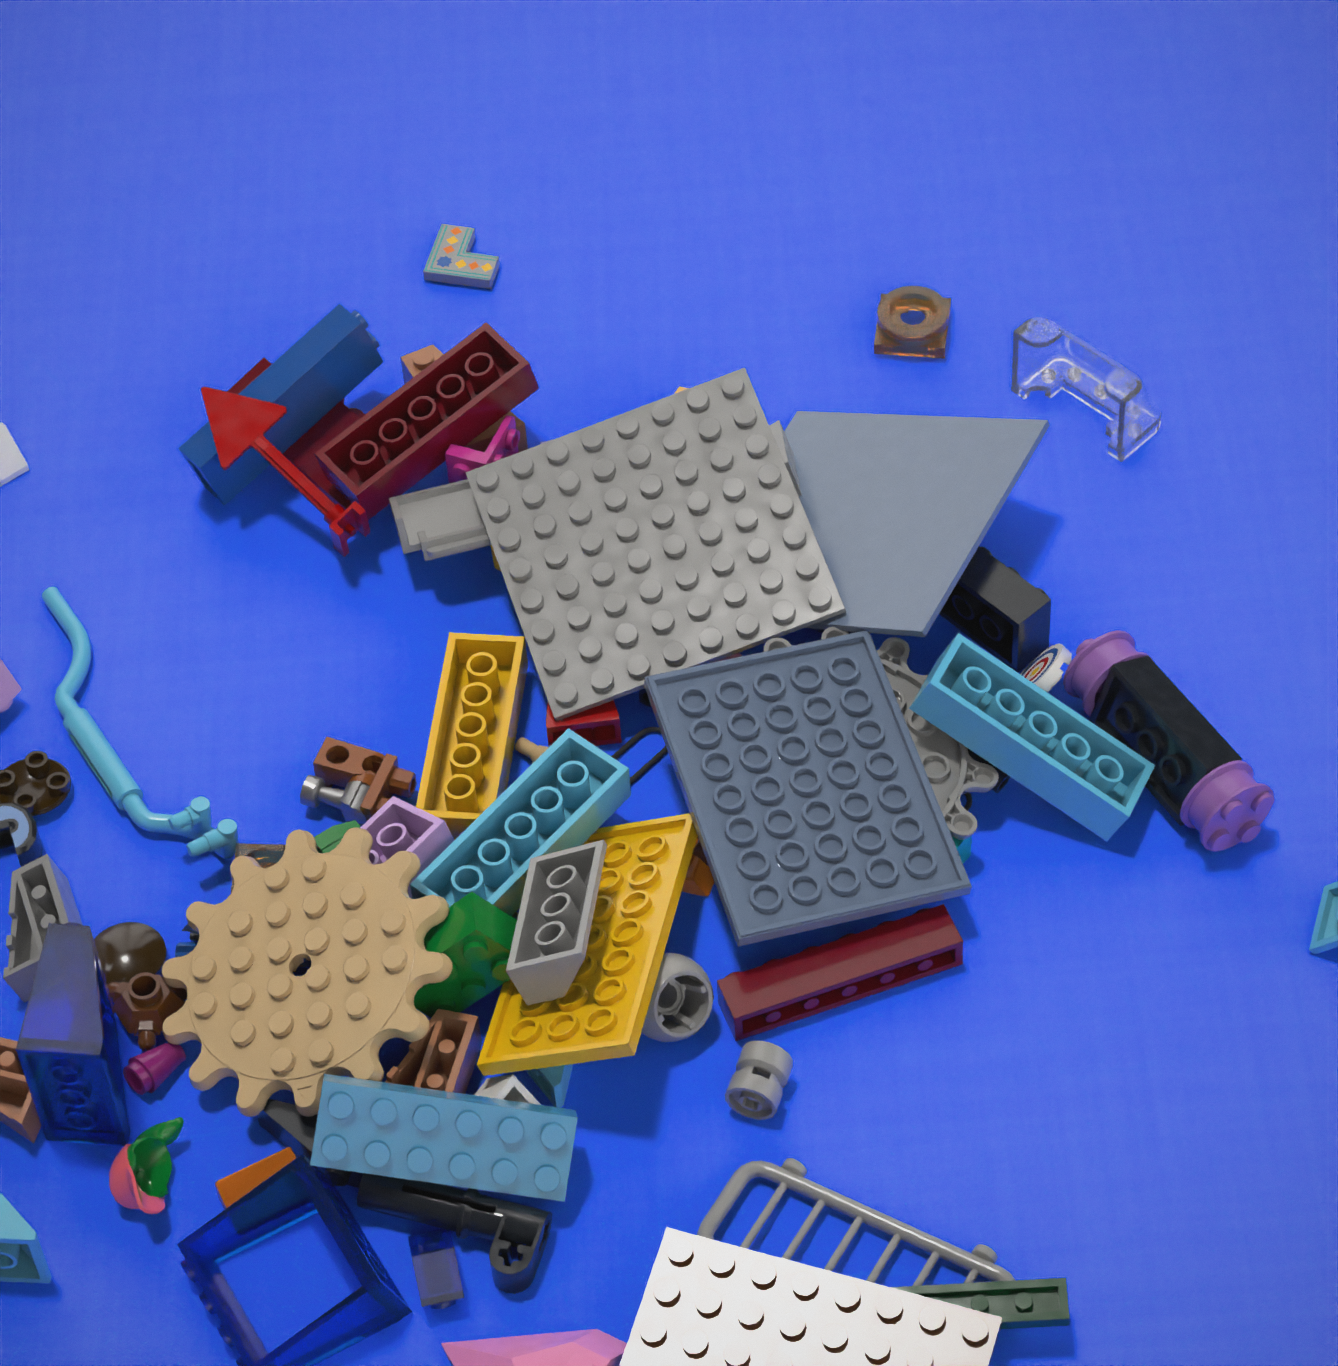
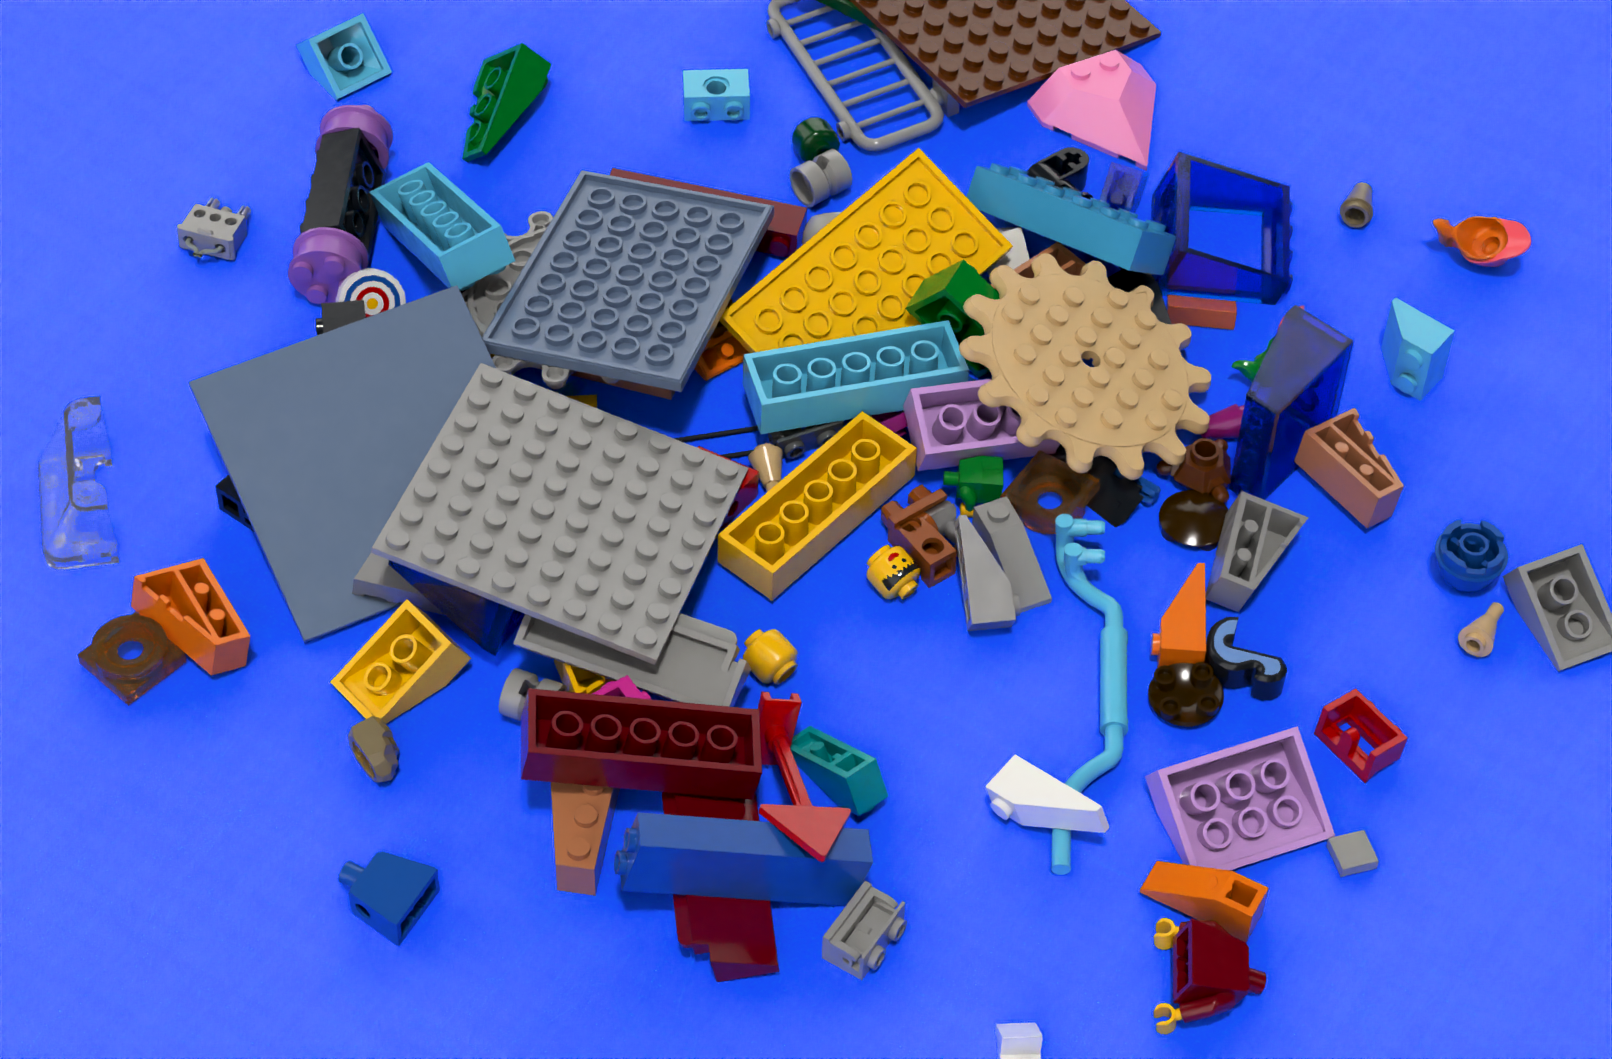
camera: 150 degrees left, 0 degrees up
light grey tile [423,224,500,289] -> none
light grey slope [506,840,607,1006] -> none
none -> orange wedge [131,558,250,676]
none -> light grey piece [177,197,251,260]
none -> blue torso [338,851,440,946]
none -> dark tan rock [348,716,400,783]
none -> green wedge [462,43,551,162]
none -> medium azure brick [683,69,750,121]
none -> yellow head [742,629,798,685]
none -> teal slope [790,726,888,816]
none -> dark green head [792,117,840,162]
none -> light grey hinge [822,881,907,980]
none -> yellow head [866,545,921,600]
none -> light grey slope [954,515,1021,631]
none -> light grey slope [972,496,1052,613]
none -> white slope [985,754,1110,833]
none -> orange slope [1151,563,1206,668]

